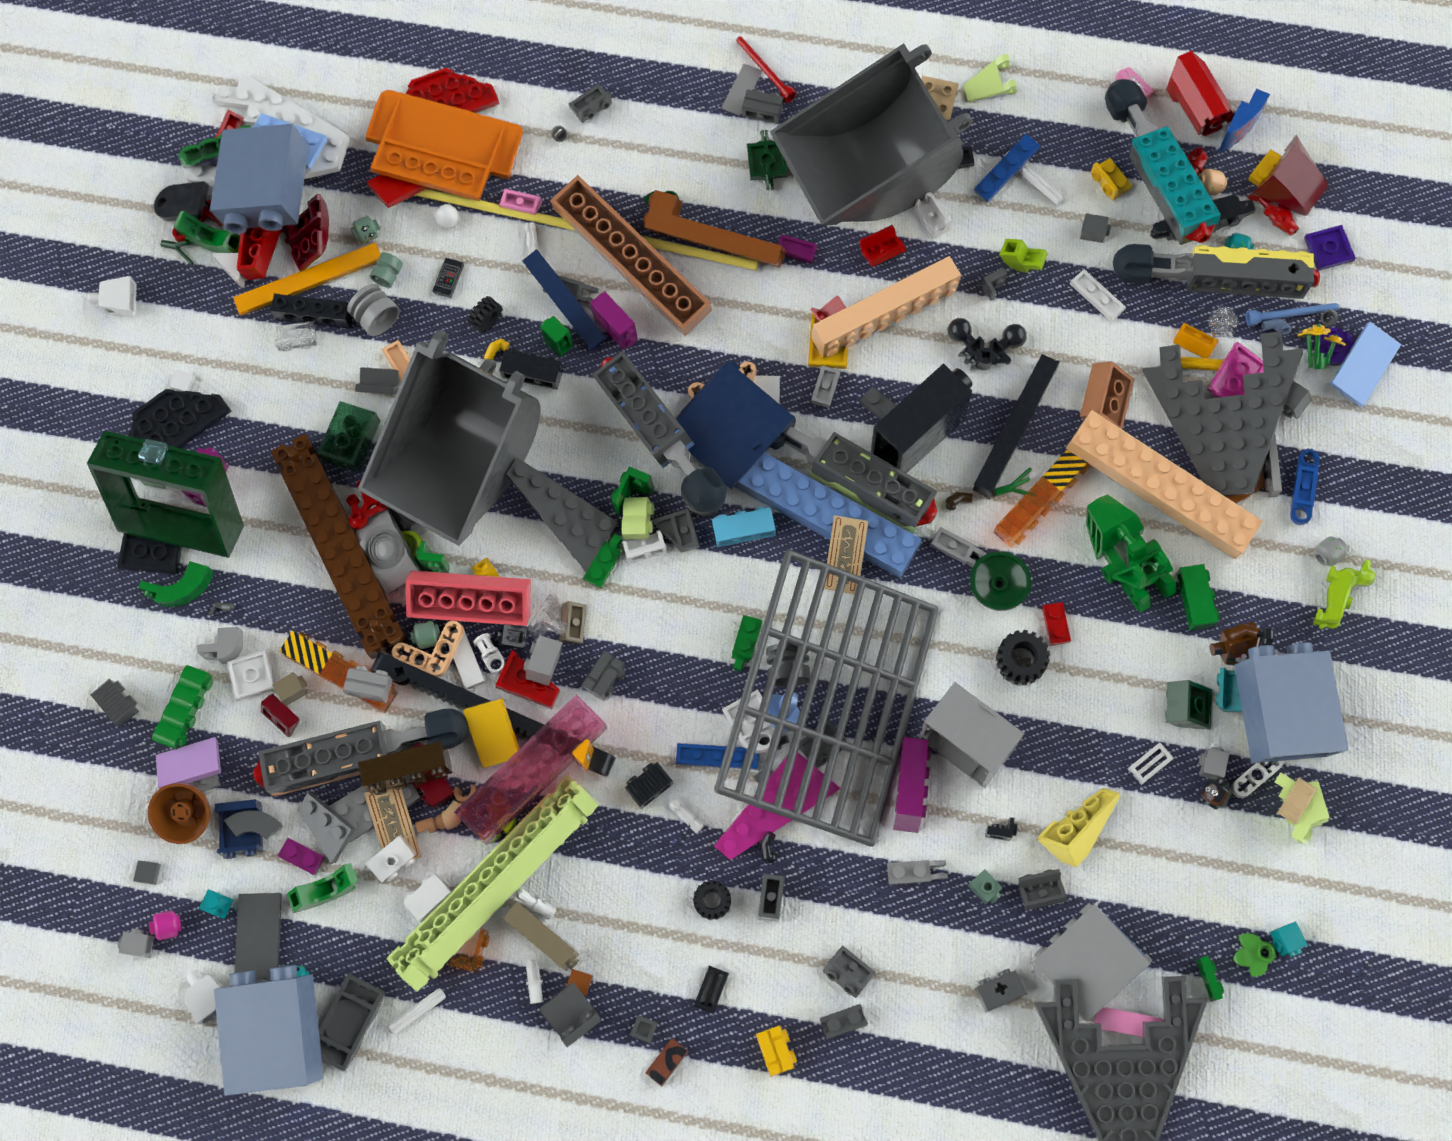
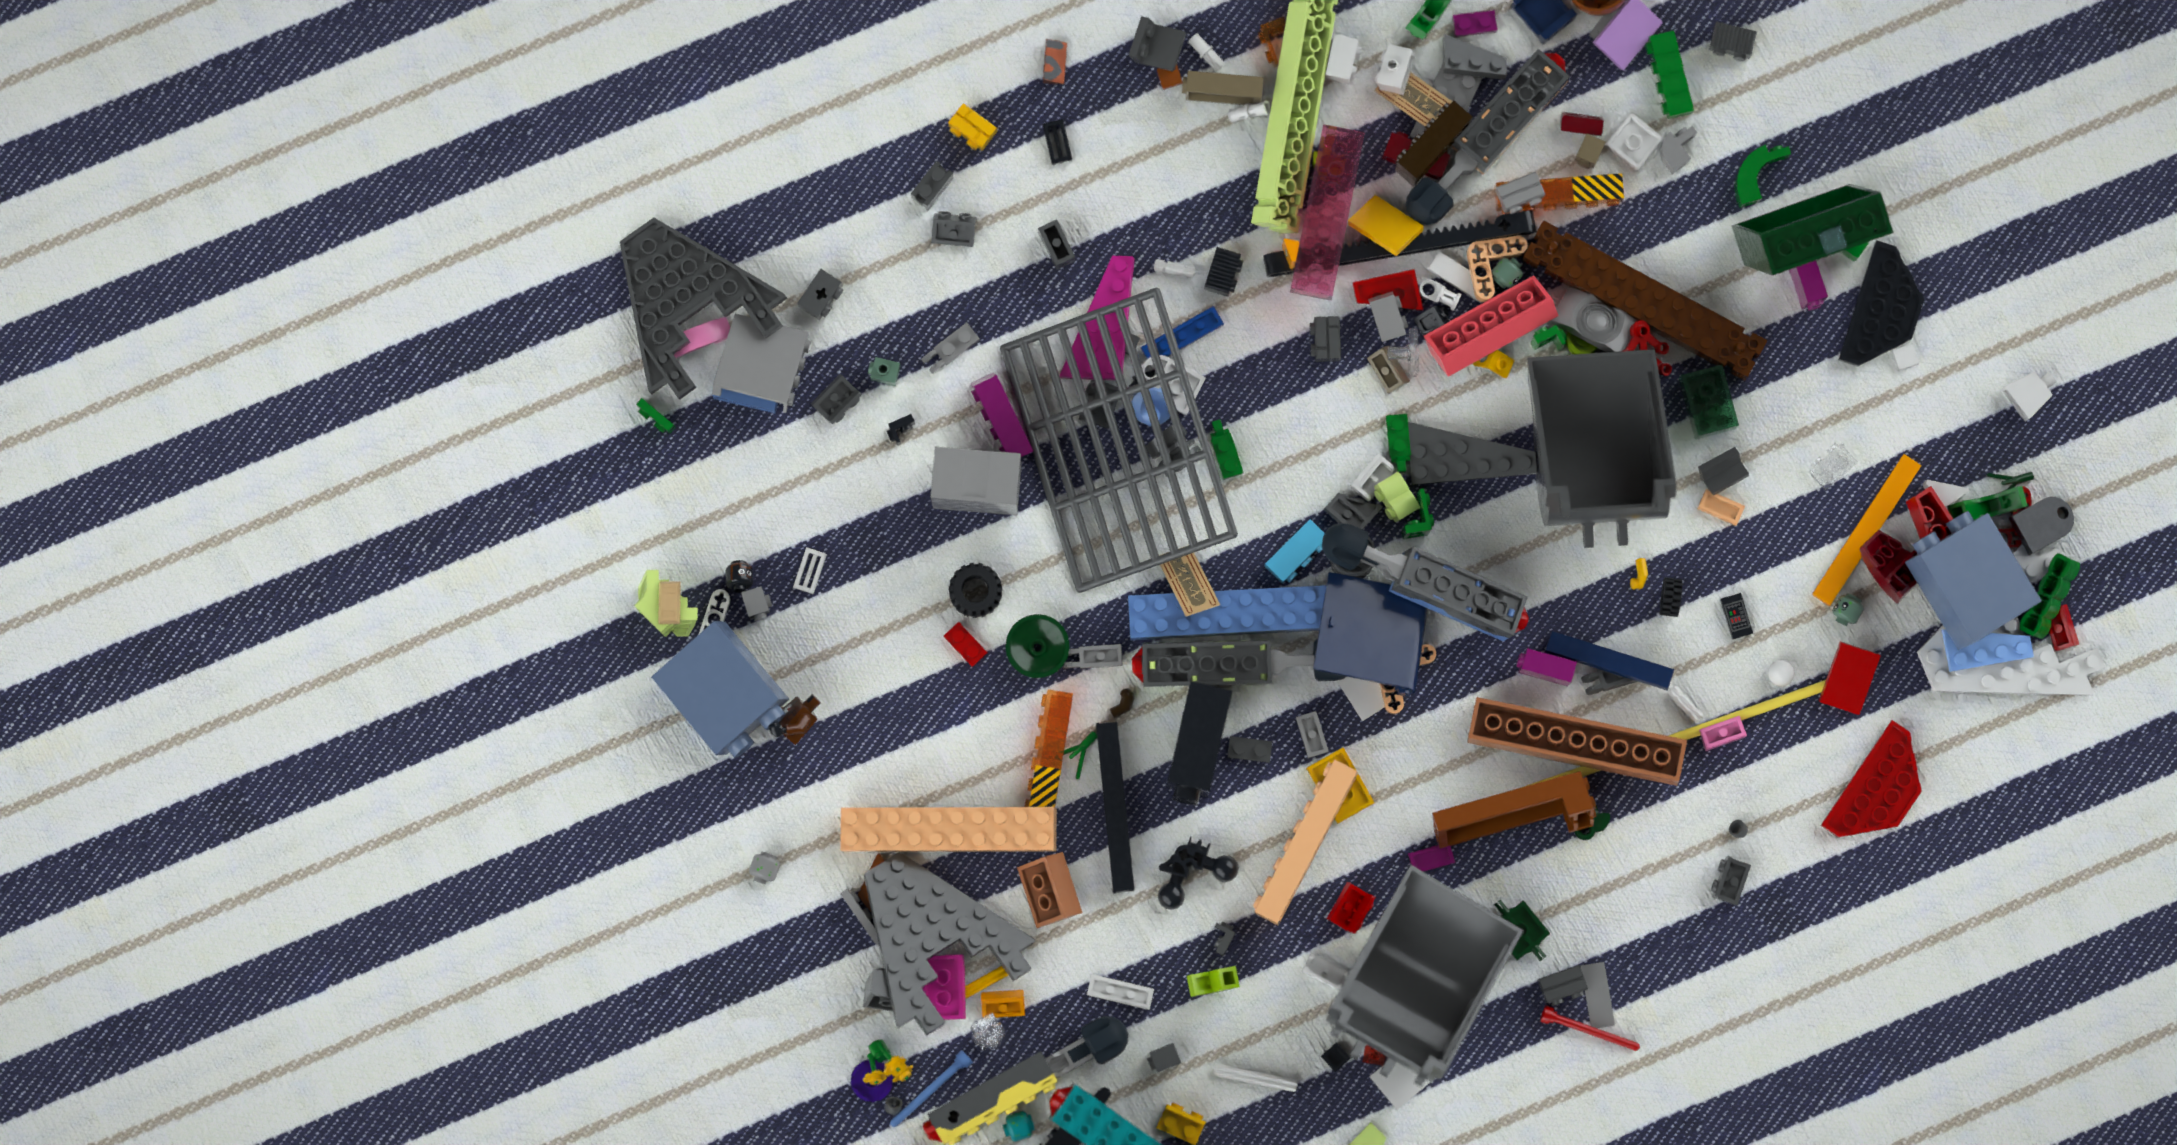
camera: 140 degrees right, 10 degrees up
black tile [117,533,182,574] -> none
dark grey piece [208,602,235,616] -> none
dark grey tile [224,811,283,839] -> none
black brick [270,294,353,329] -> none
light grey wheel [347,284,400,336] -> none
orange slope [365,90,523,201] -> none
sand green wheel [369,252,403,288] -> none
medium nougat piece [415,784,480,834] -> none
black brick [499,349,563,390] -> none
green brick [541,316,573,357] -> none
dark grey tile [630,1015,658,1044] -> none
black tyre [693,880,731,920] -> none
black arm [759,831,776,864] -> none
bracket [810,296,847,322] -> none
tan bracket [921,76,959,121] -> none
blue plate [974,134,1040,203] -> none
light yellow wedge [1037,788,1120,868] -> none
green piece [1086,494,1176,613] -> none
slope [1165,680,1212,730] -> none
green brick [1176,564,1220,631] -> none
teal bracket [1216,667,1242,712] -> none
bright green plate [1233,934,1276,977] -> none
sand blue arm [1261,318,1292,335] -> none
teal brick [1270,921,1308,957] -> none
blue plate [1290,448,1320,525] -> none
lime animal [1313,559,1376,629] -> none
light blue tile [1329,322,1401,407] -> none

